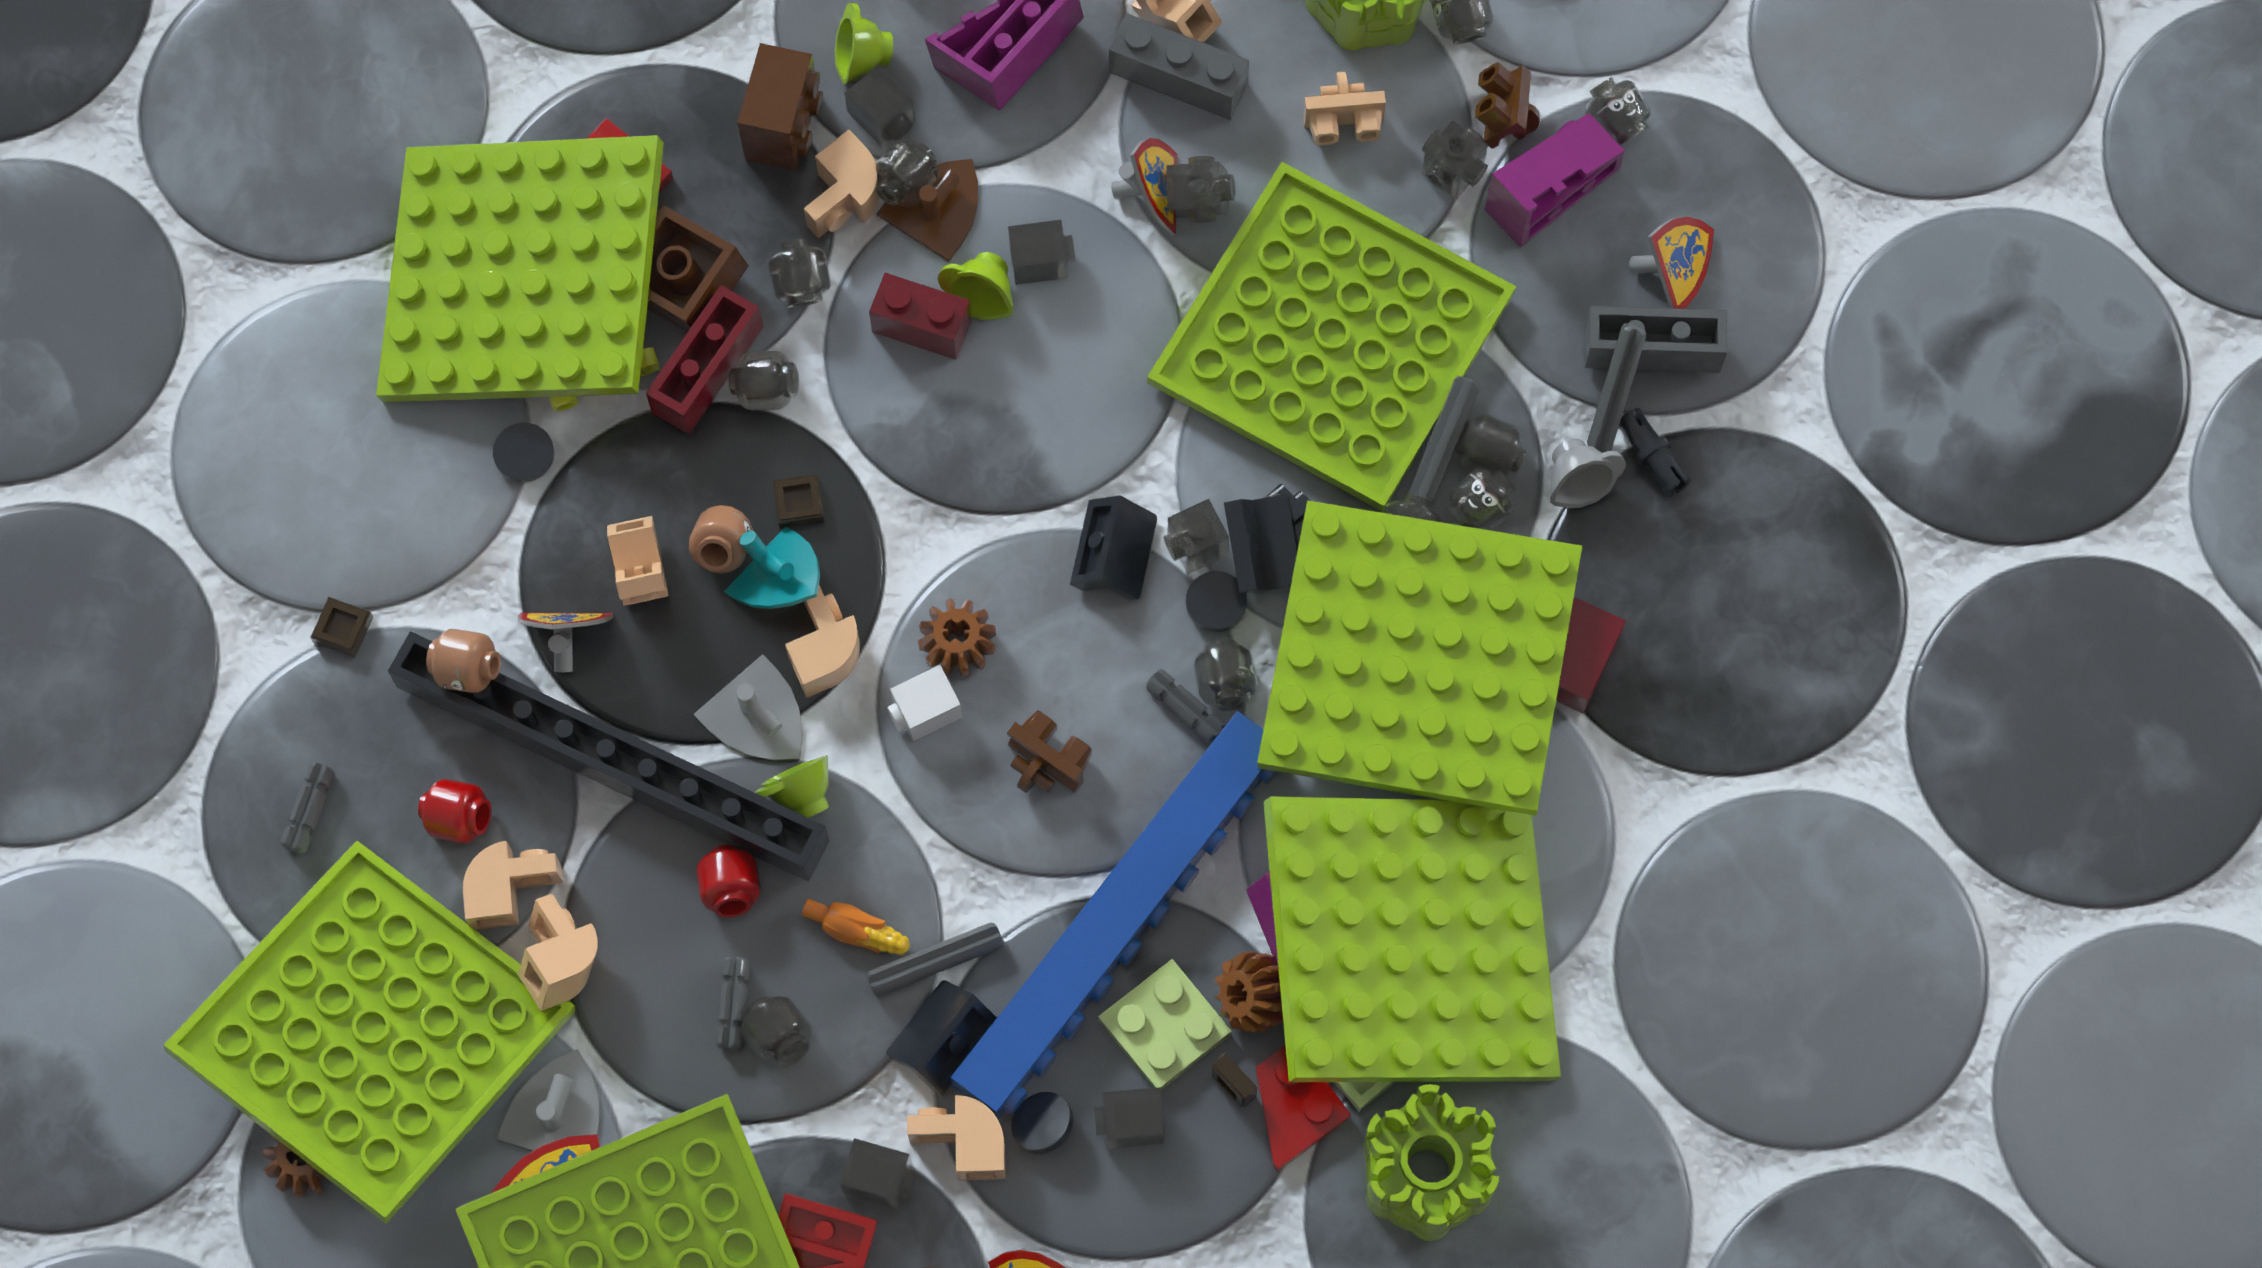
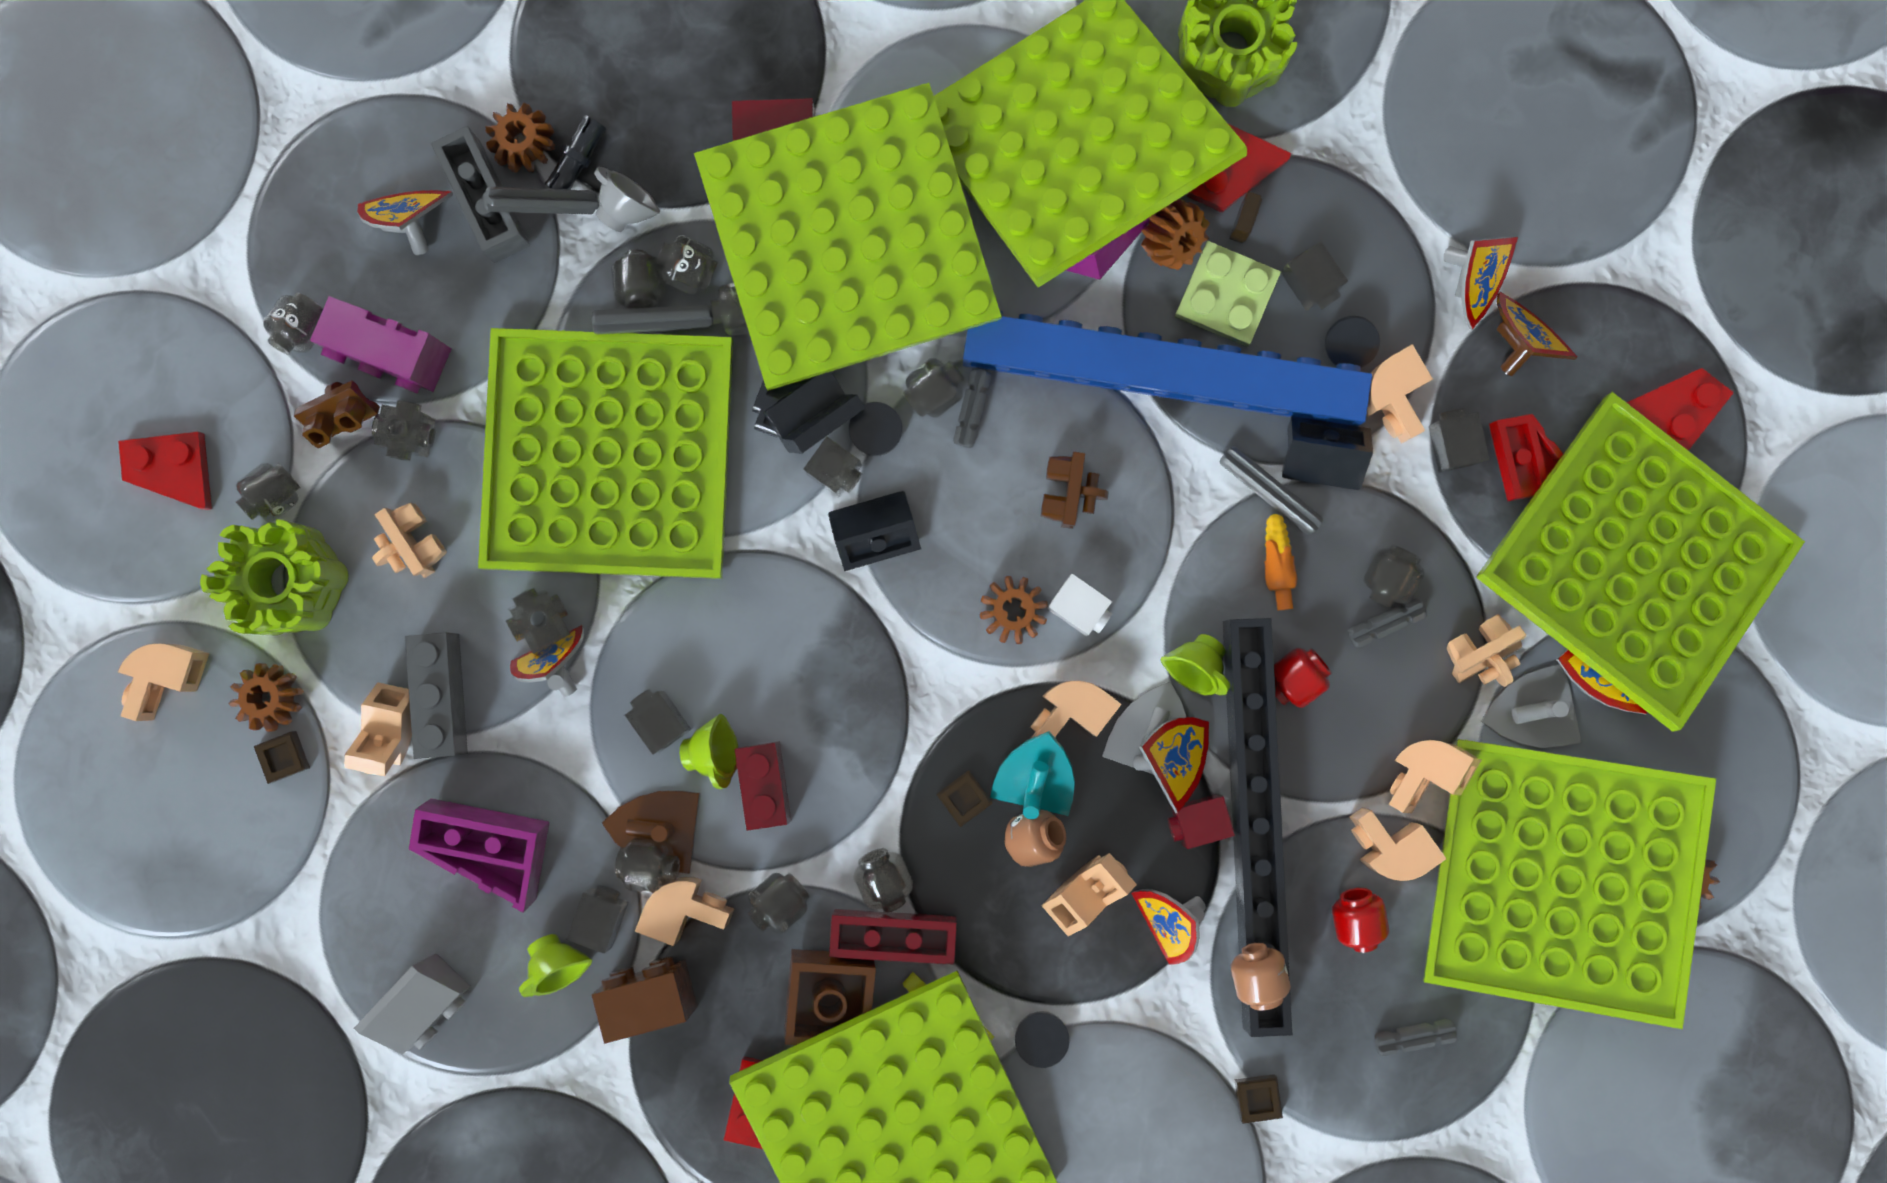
camera: 115 degrees left, 15 degrees up
none -> dark orange gear [485,102,555,173]
none -> shield [1133,717,1209,813]
none -> dark red brick [1168,794,1235,849]
none -> light nougat hips [1447,614,1526,687]

